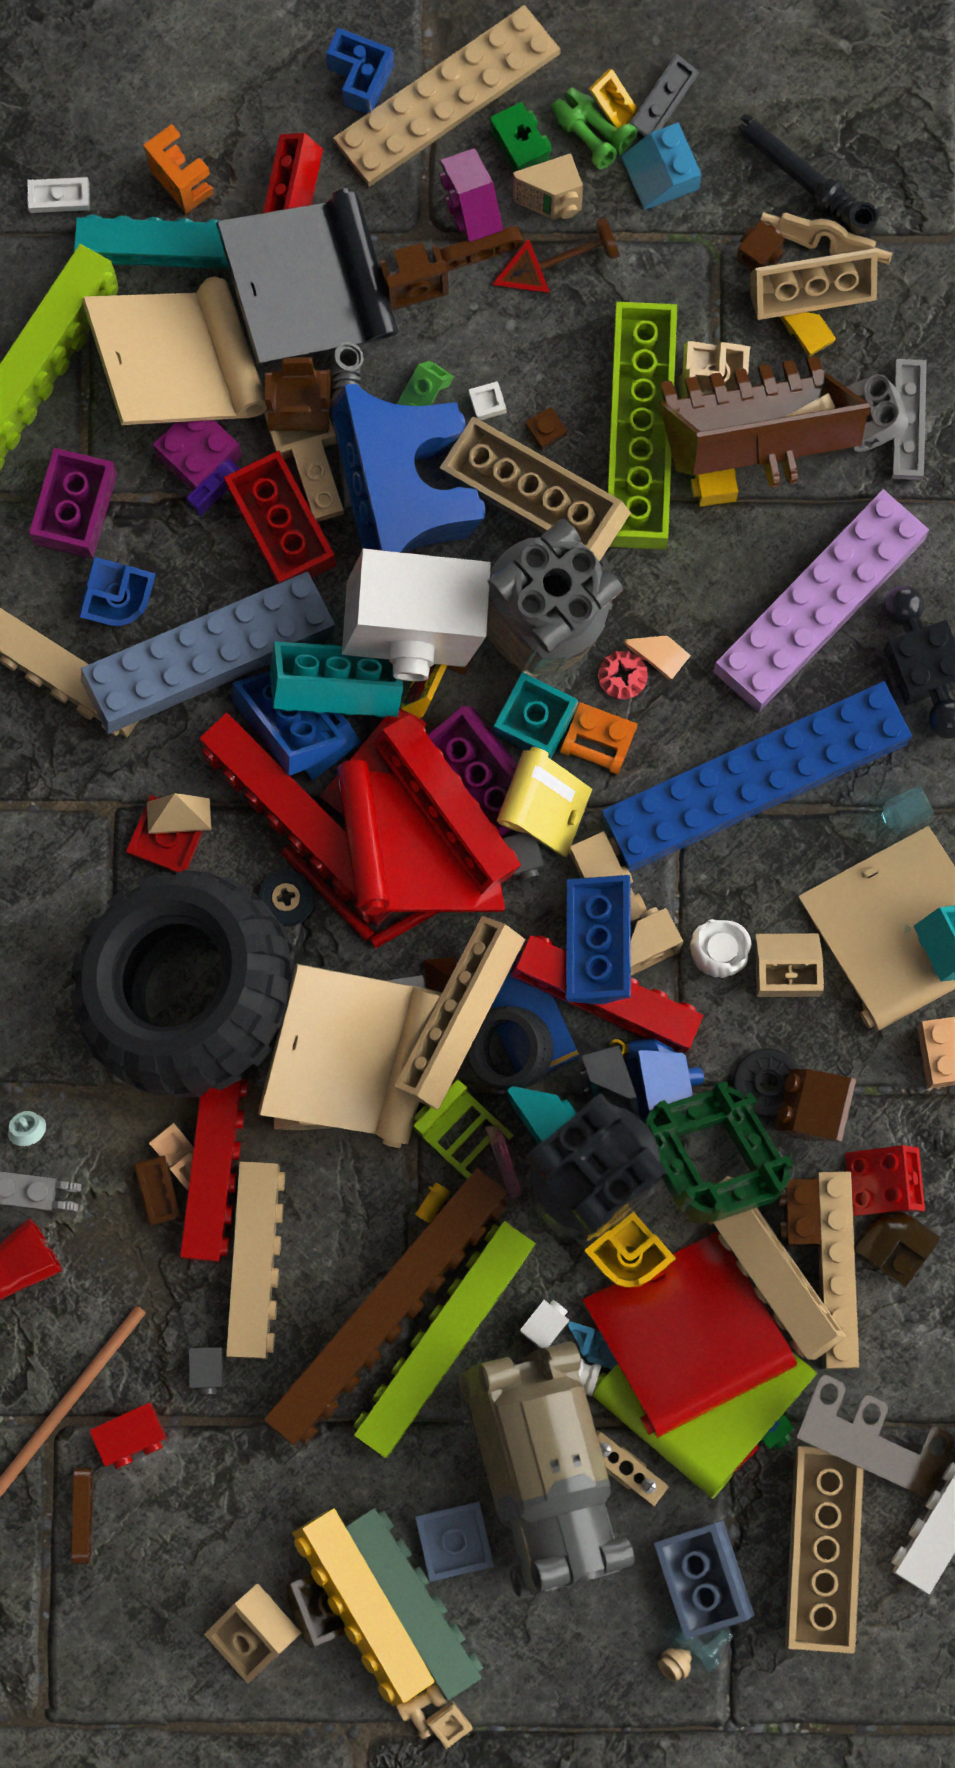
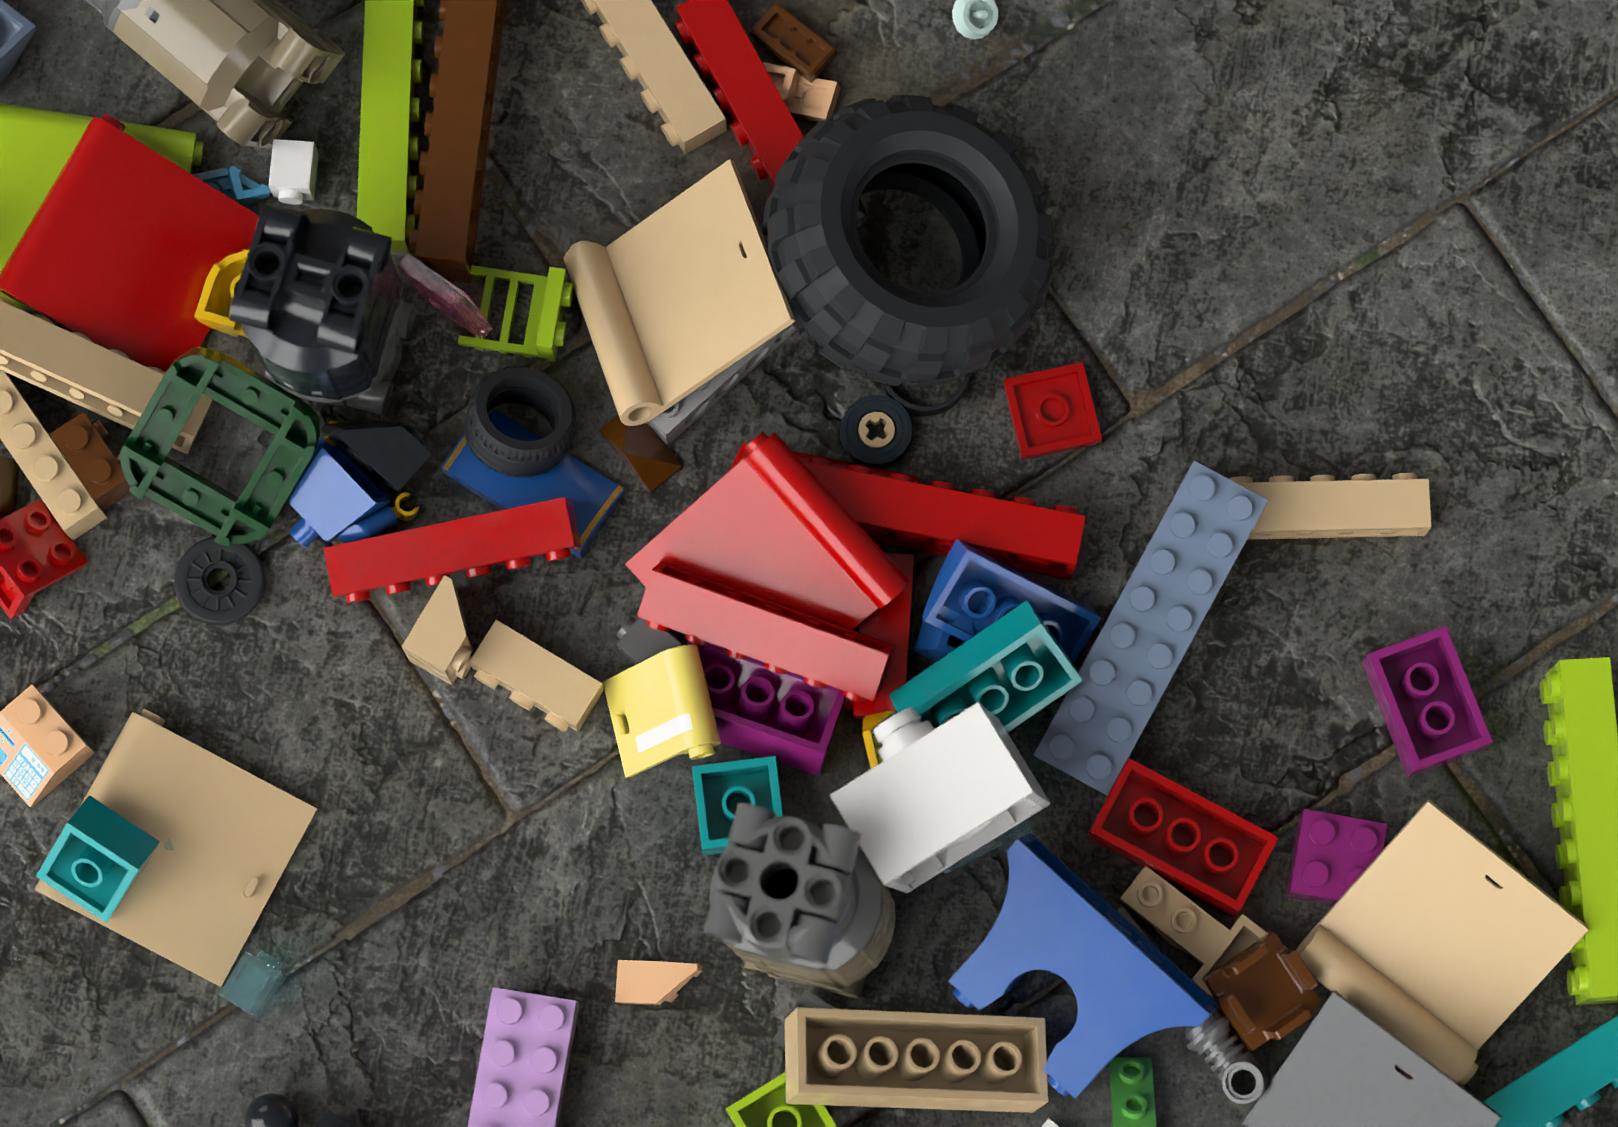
camera: 145 degrees right, 0 degrees up
blue brick [79,556,156,626] -> none
tan slope [147,793,211,834] -> none
dark purple piece [187,459,240,517] -> none
tan brick [394,916,525,1110] -> none
yellow pin [415,1182,451,1224] -> none
teal slope [507,1086,576,1144] -> none
orange plate [560,702,638,775] -> none
blue slope [566,875,631,1005] -> none
white wheel [578,1359,601,1396] -> none
tan piece [596,1430,669,1506] -> none
coral gear [598,650,648,699] -> none
blue brick [601,681,912,872] -> none
white piece [690,919,751,978] -> none
tan slope [755,933,824,997] -> none
reddish brown slope [776,1069,857,1142] -> none

